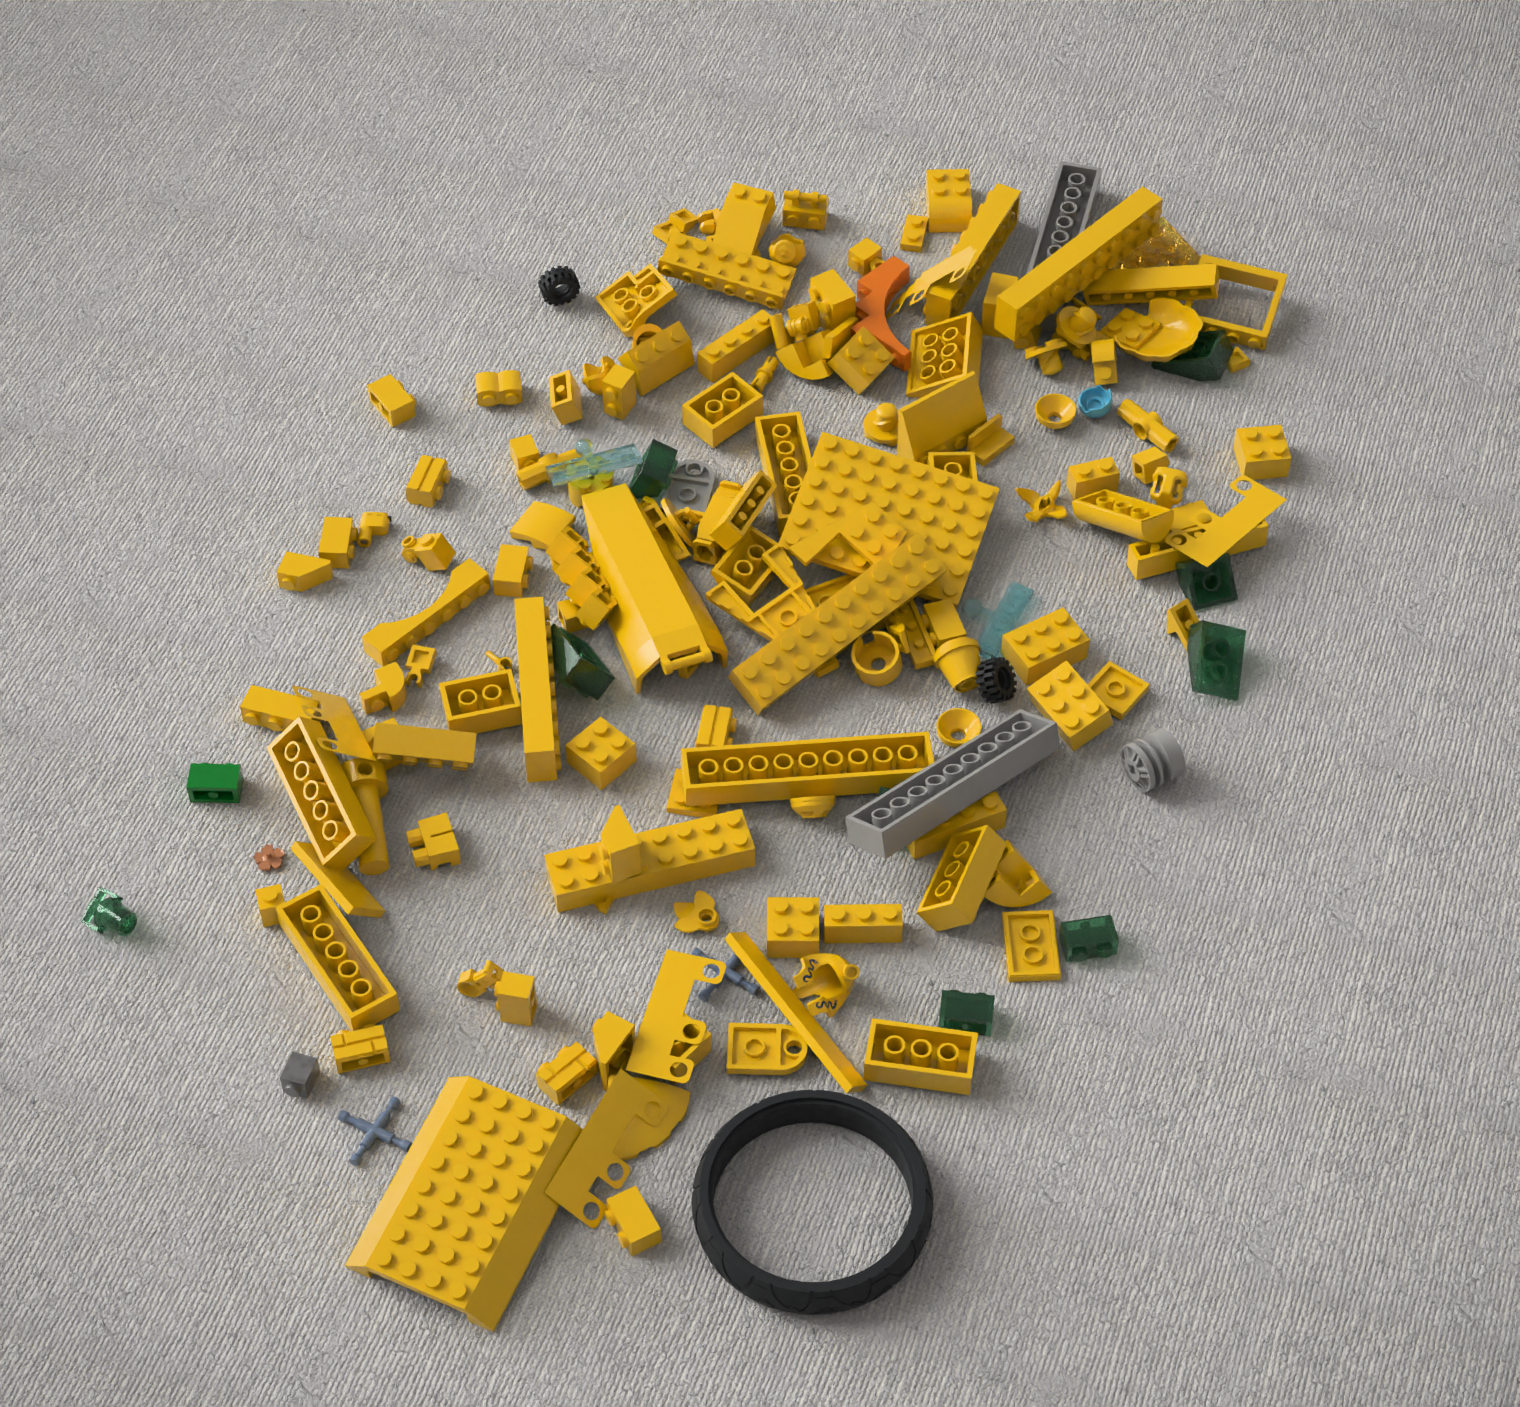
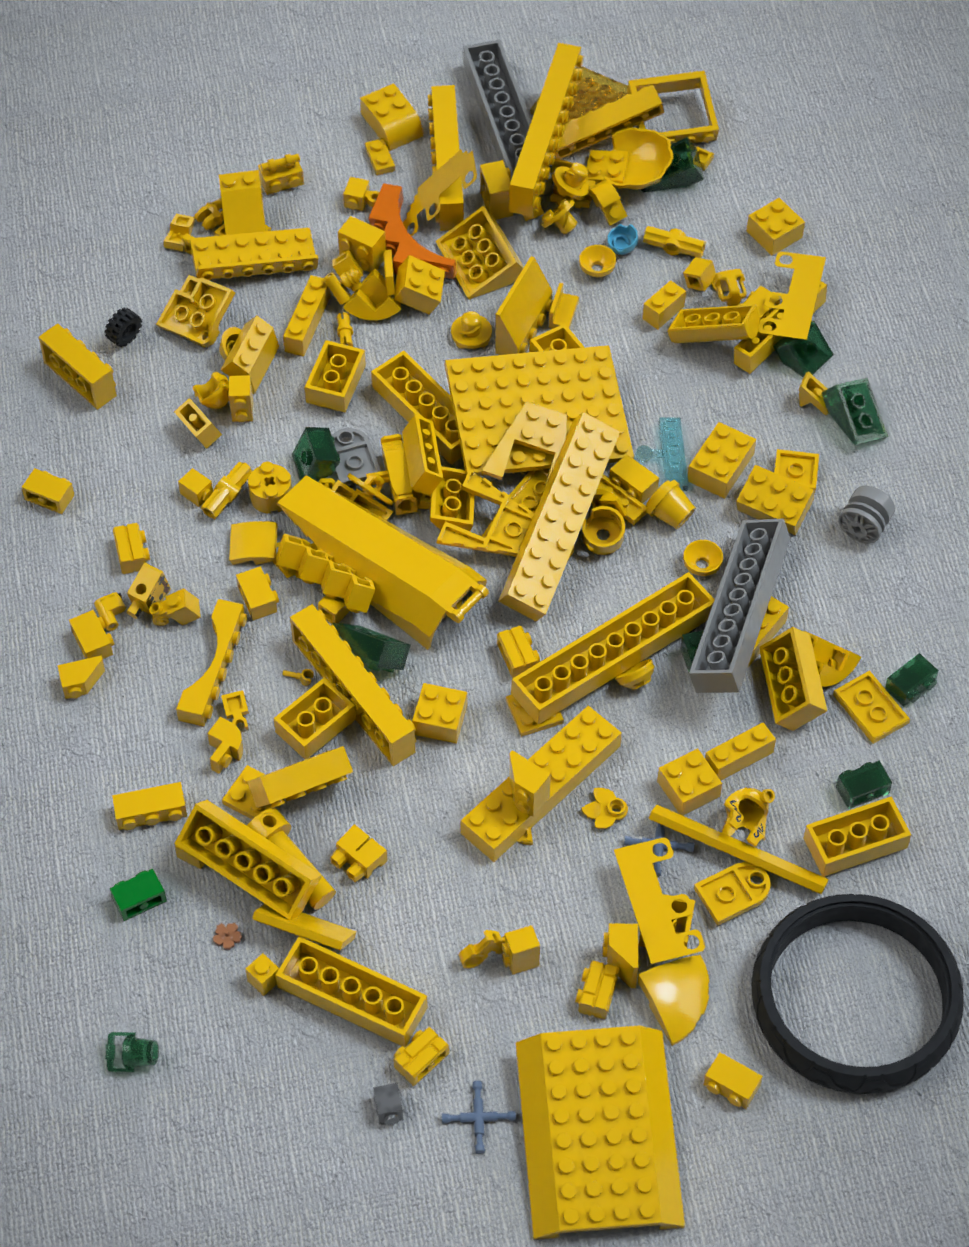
camera: 30 degrees left, 5 degrees up
yellow piece [292,686,377,762] -> none
yellow brick [475,370,523,407] -> none
yellow piece [544,1069,668,1228] -> none
clear light blue plate [545,438,642,486] -> none
yellow hair [769,233,806,267] -> none
black tyre [976,657,1017,704] -> none
yellow animal [1015,480,1068,522] -> none
none -> yellow brick [38,323,117,410]
none -> yellow torso [126,562,171,619]

